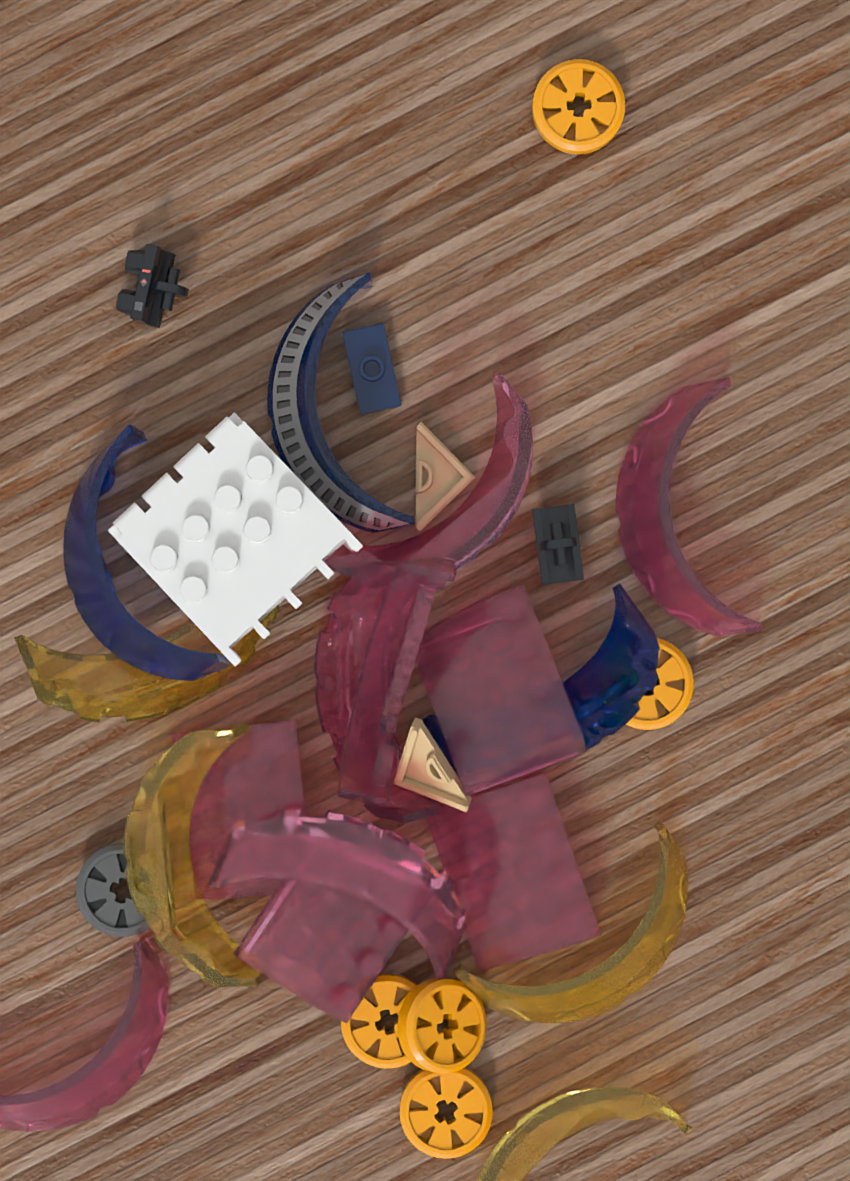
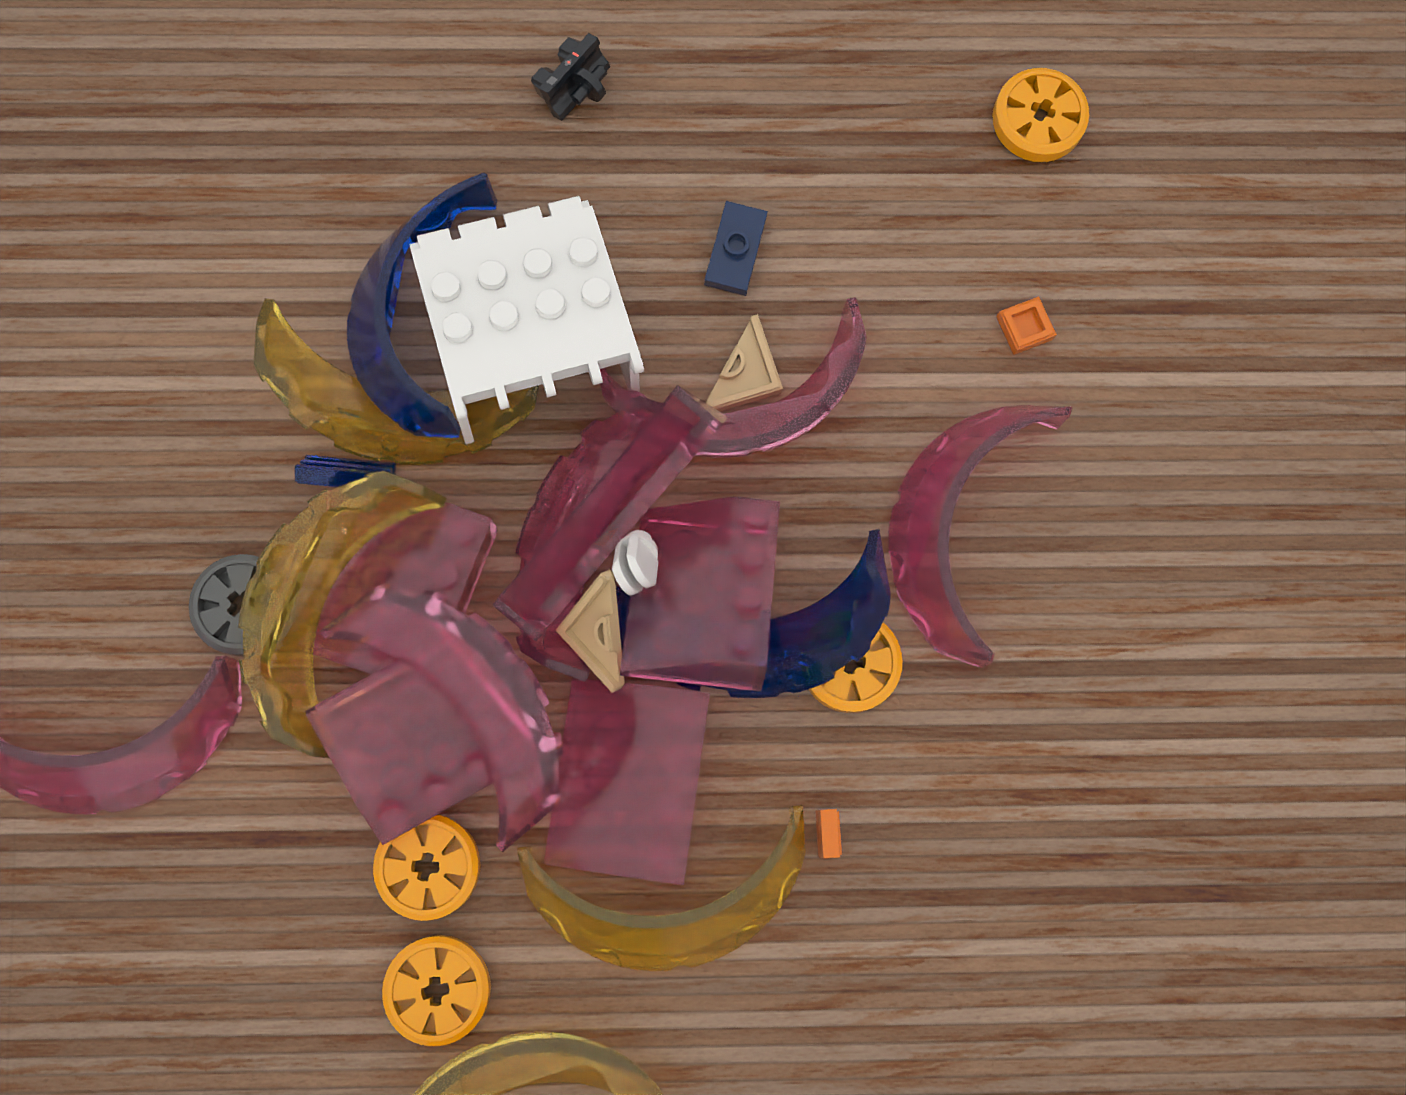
camera: 20 degrees right, 10 degrees down
windscreen [267,272,415,533] -> none
light orange wheel [398,978,487,1074] -> none
black hips [532,504,584,585] -> none
none -> clear blue tile [295,455,396,492]
none -> white arm [612,530,658,596]
none -> orange tile [815,809,842,858]
none -> orange tile [996,296,1057,355]

